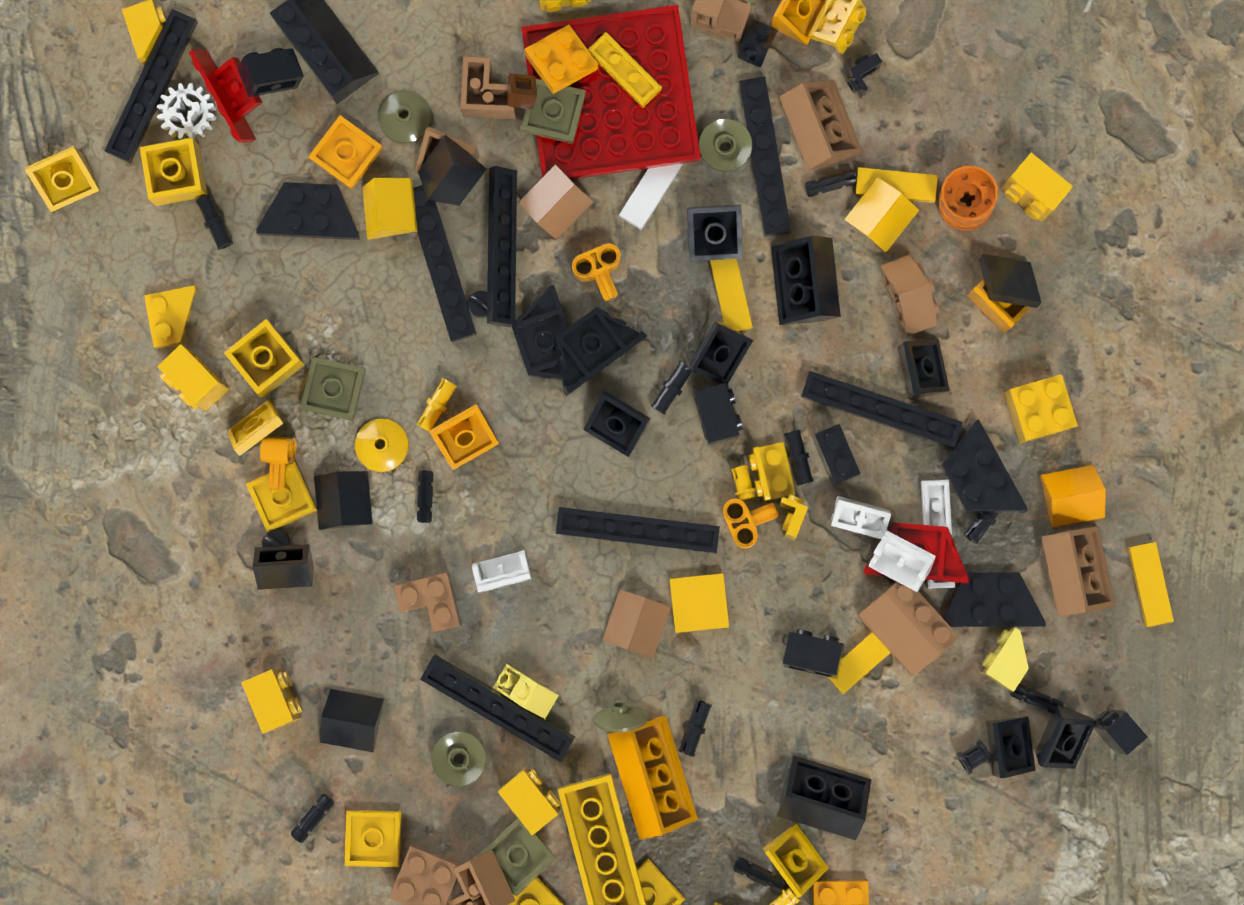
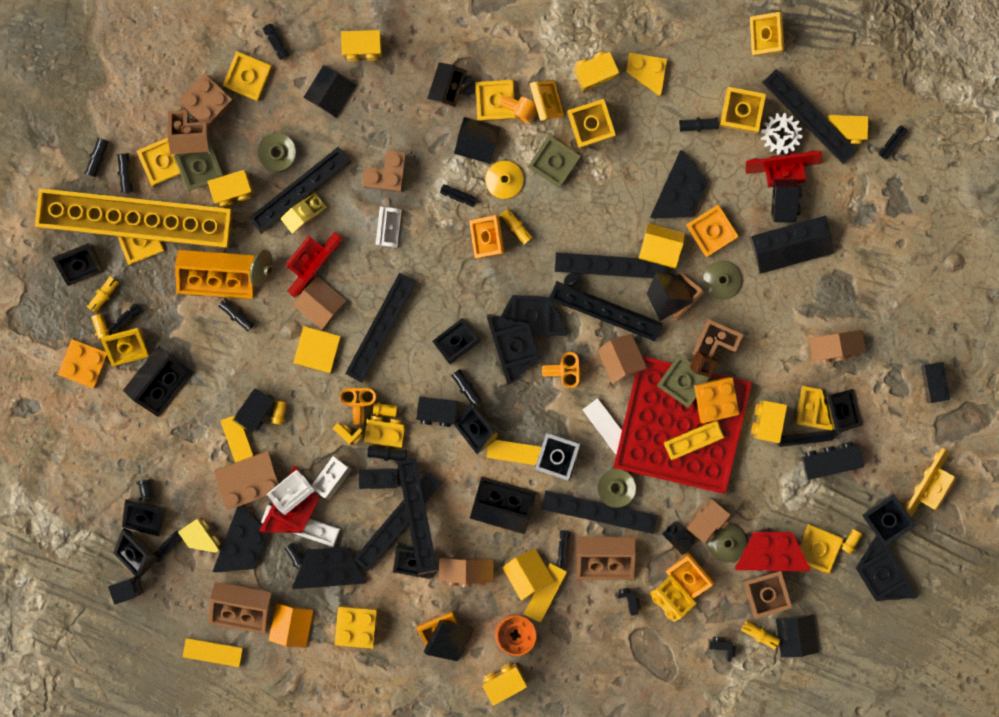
camera: 105 degrees right, 5 degrees up
none -> yellow pin [270,400,287,425]
none -> red bracket [285,232,342,298]
none -> black plate [397,458,438,575]

